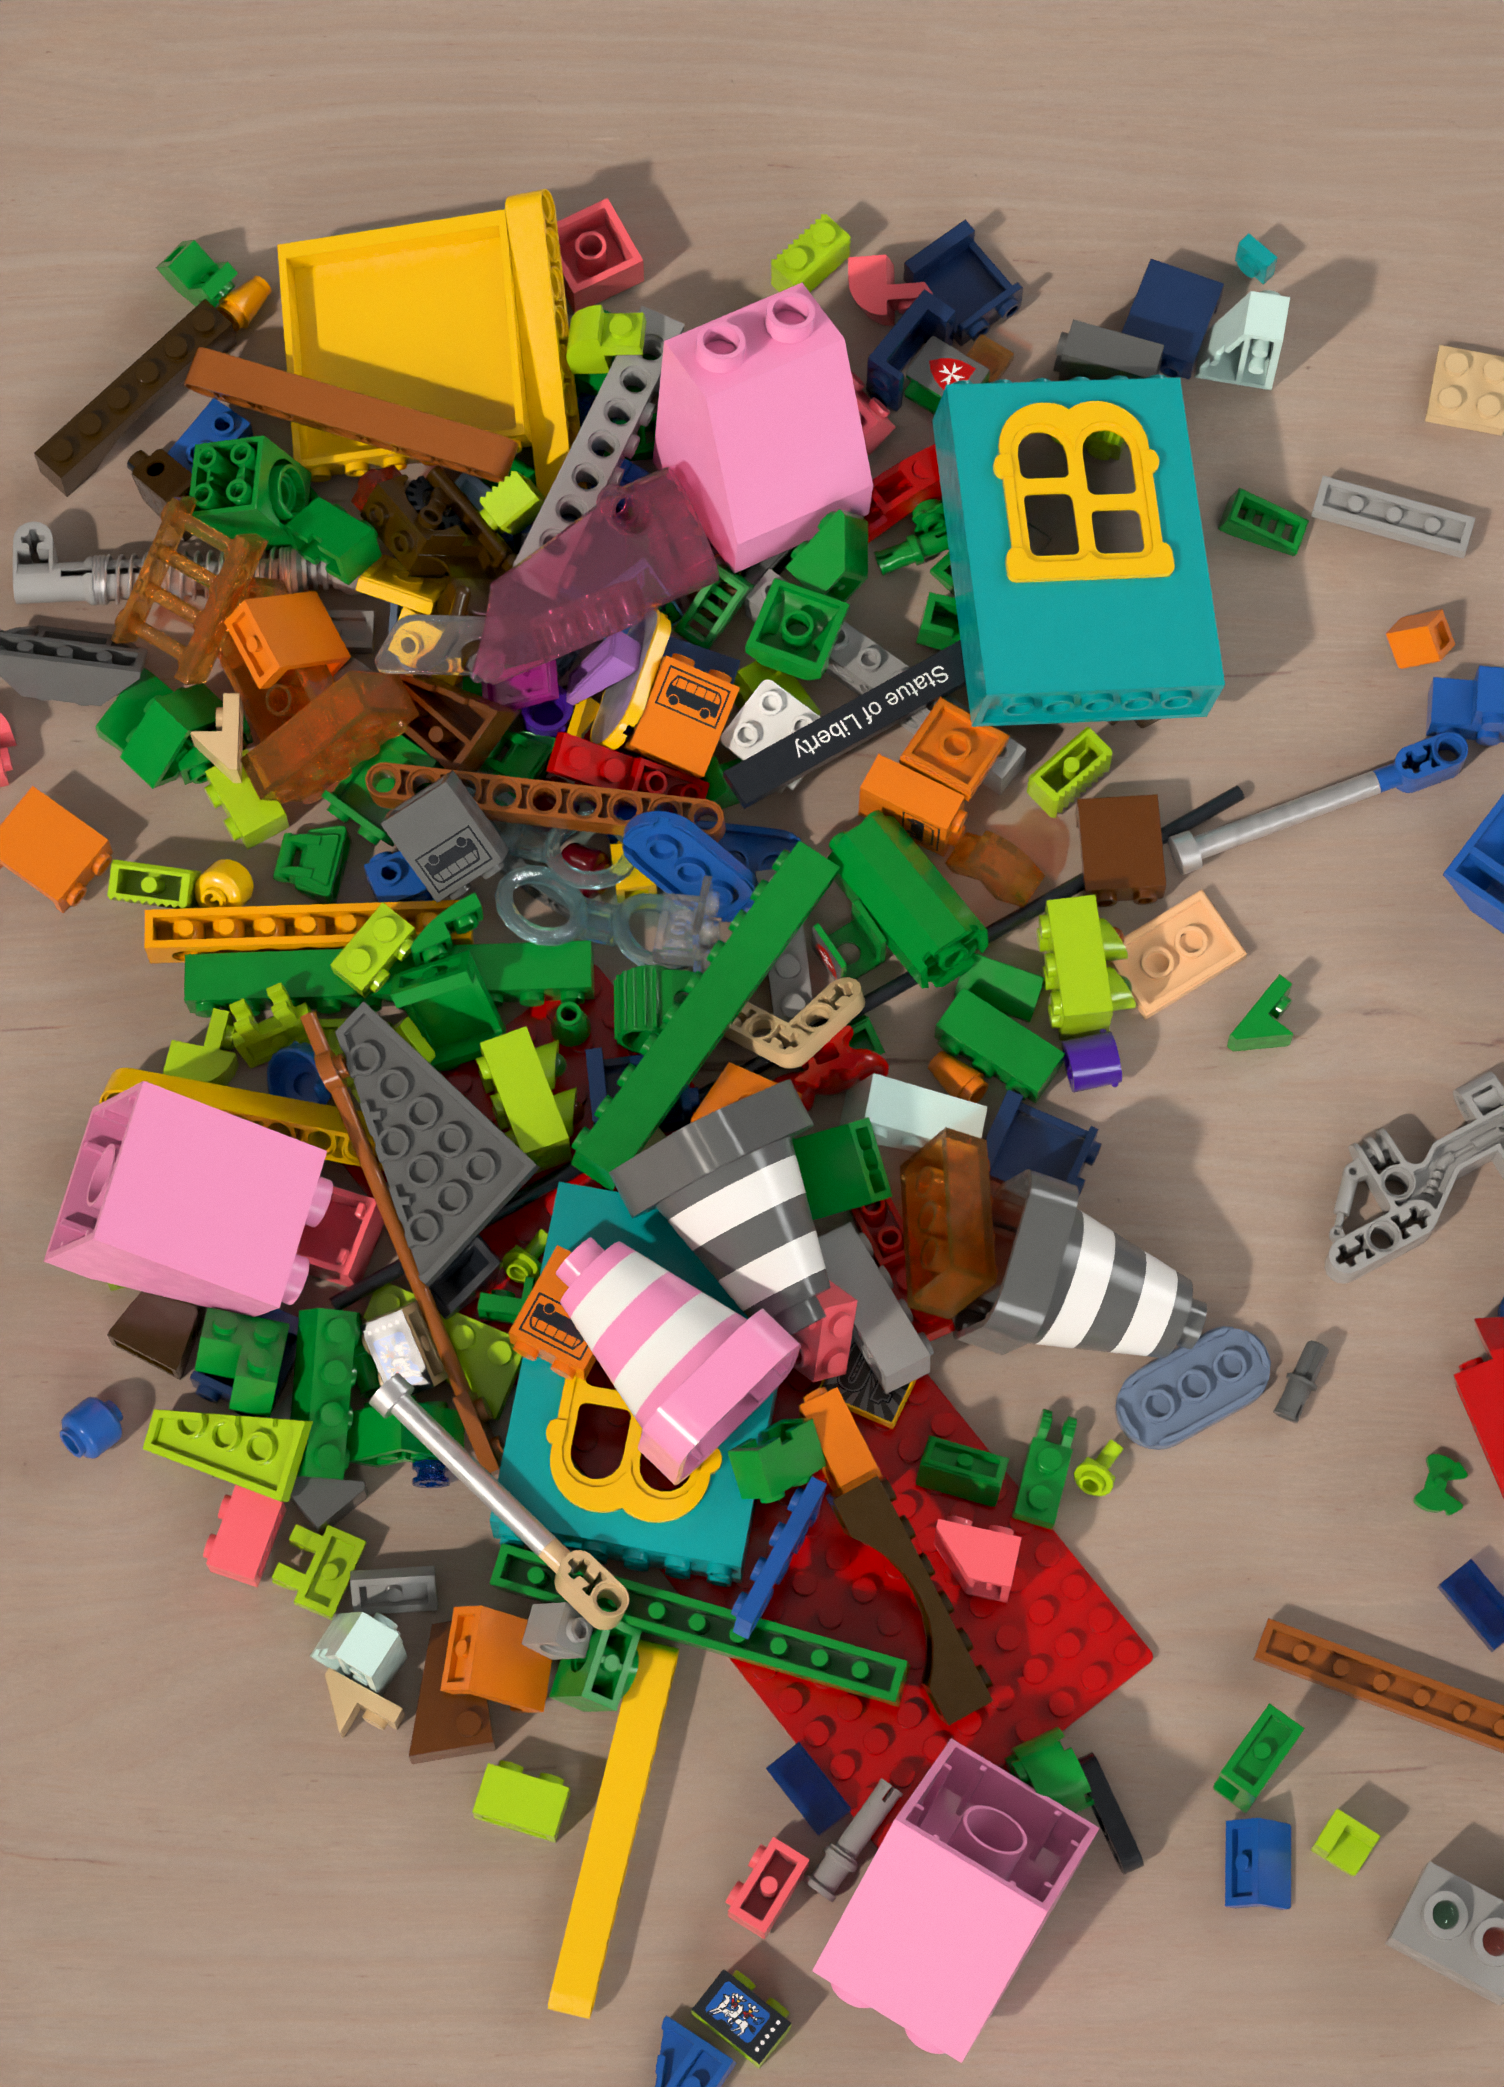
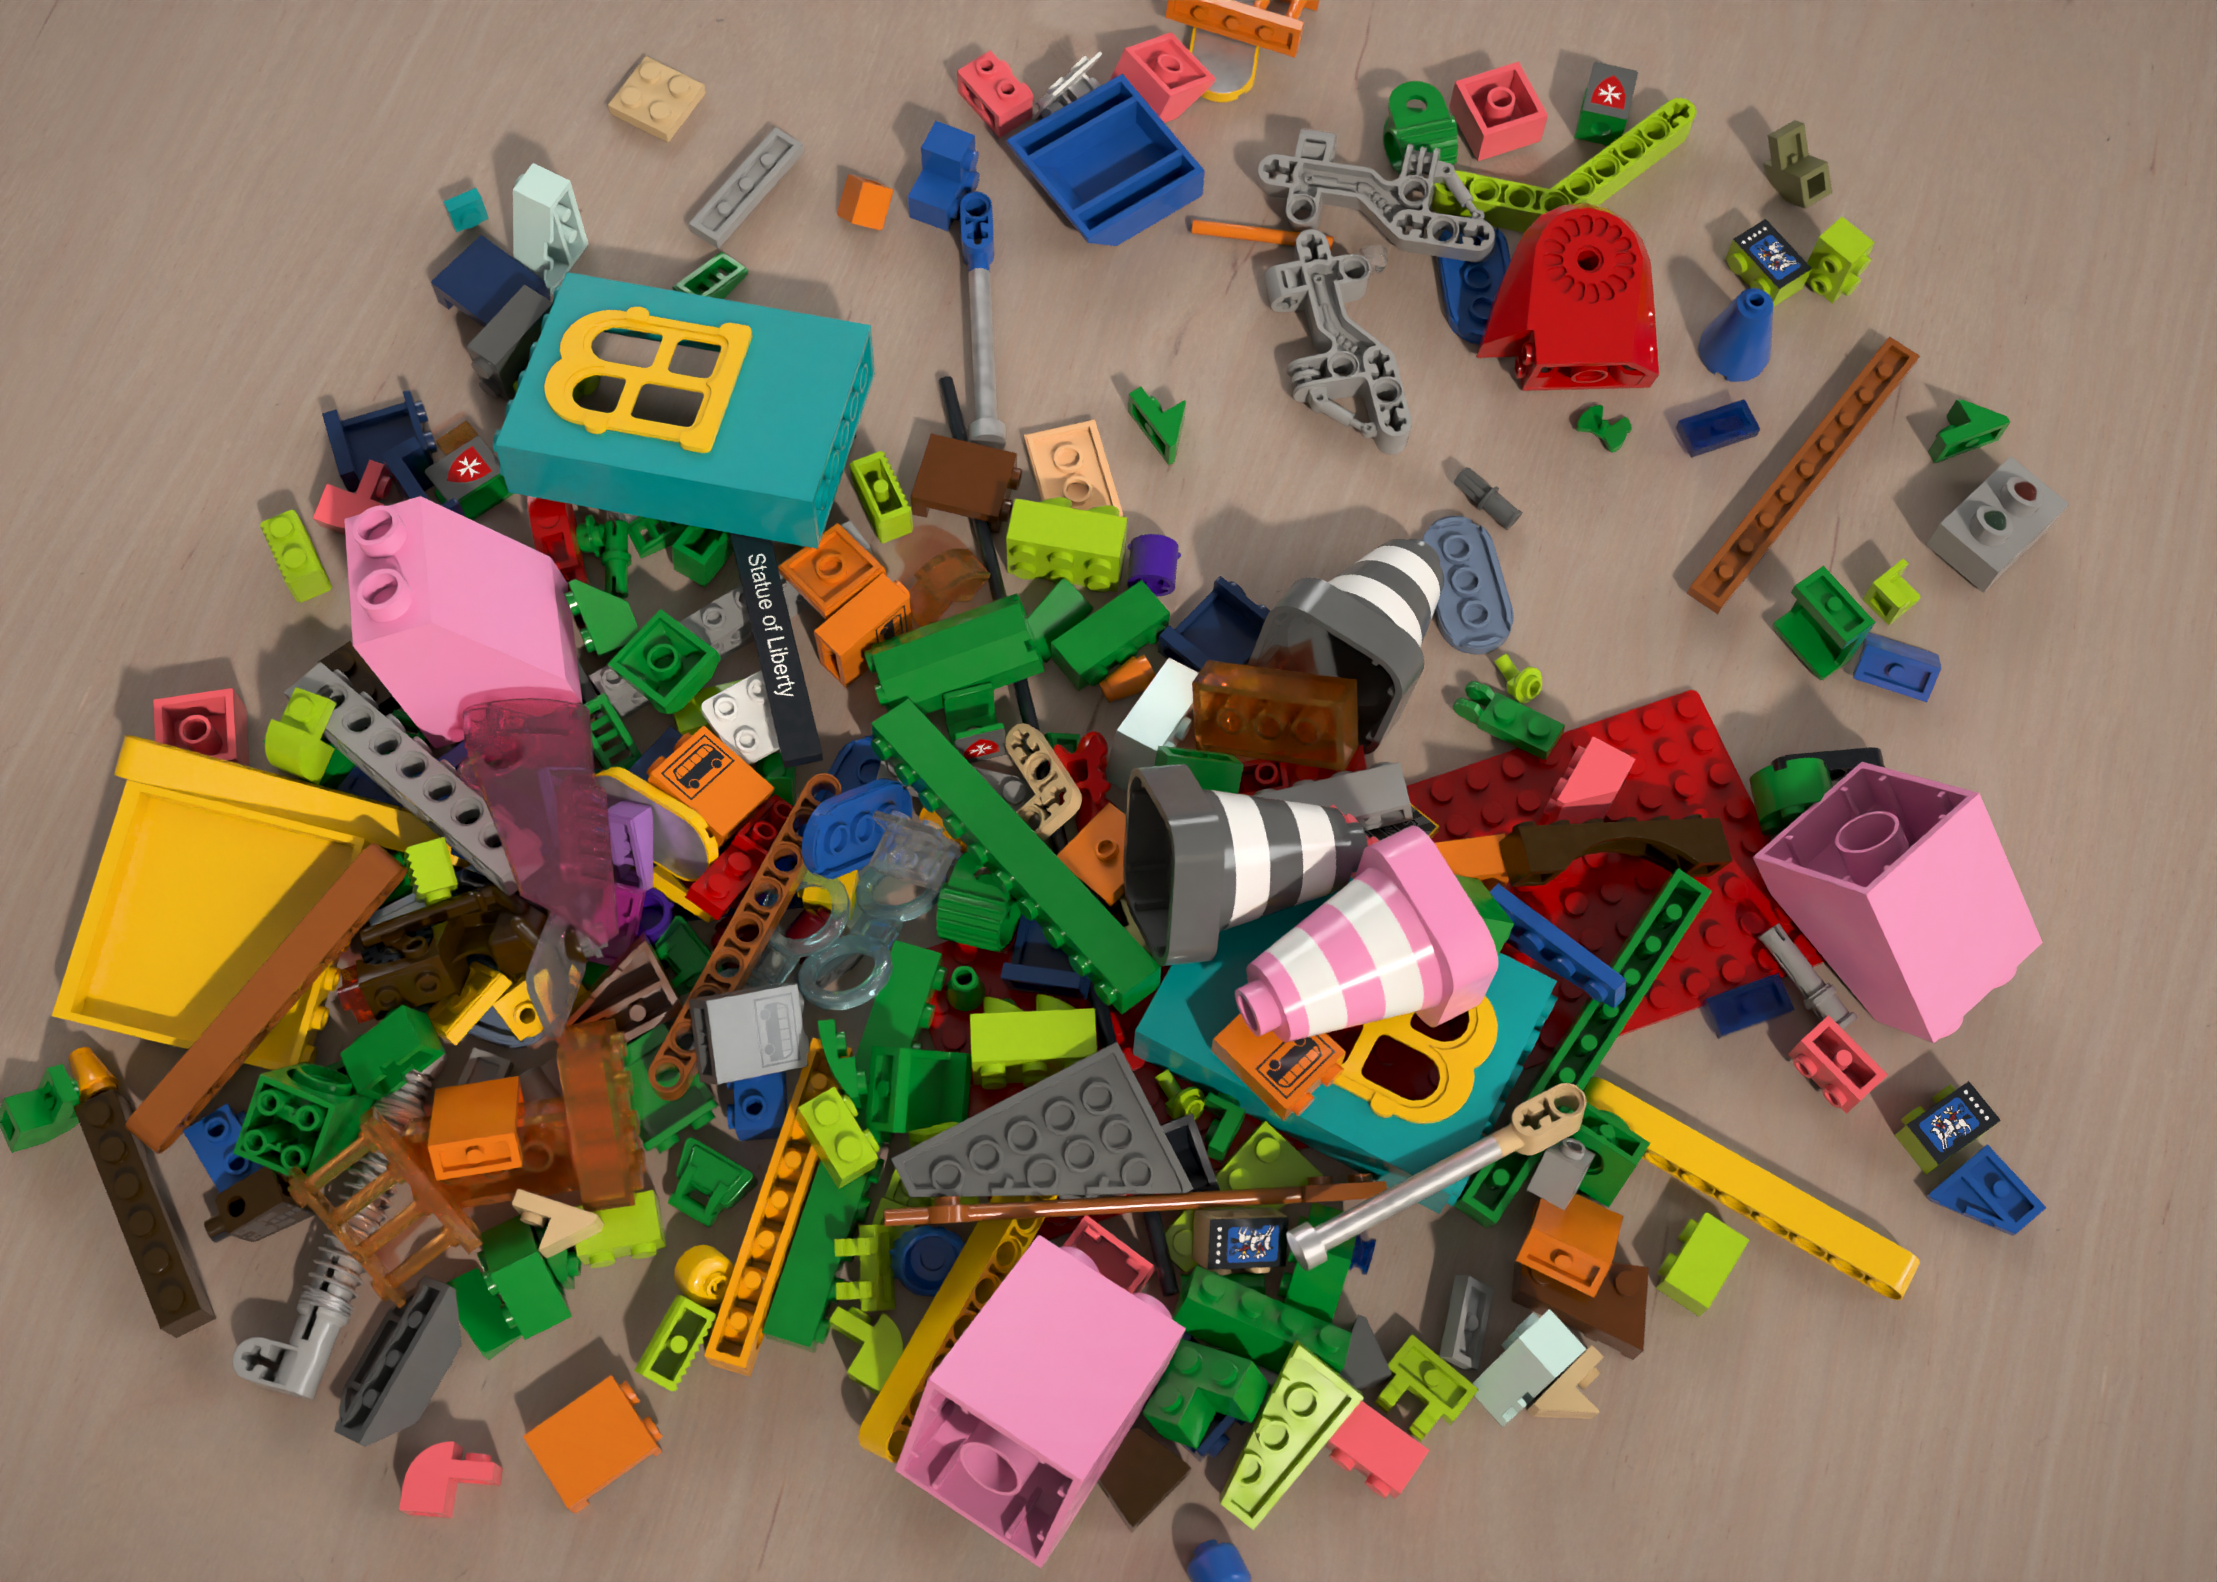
camera: 75 degrees left, 5 degrees down
green slope [916,1435,1010,1507] -> none

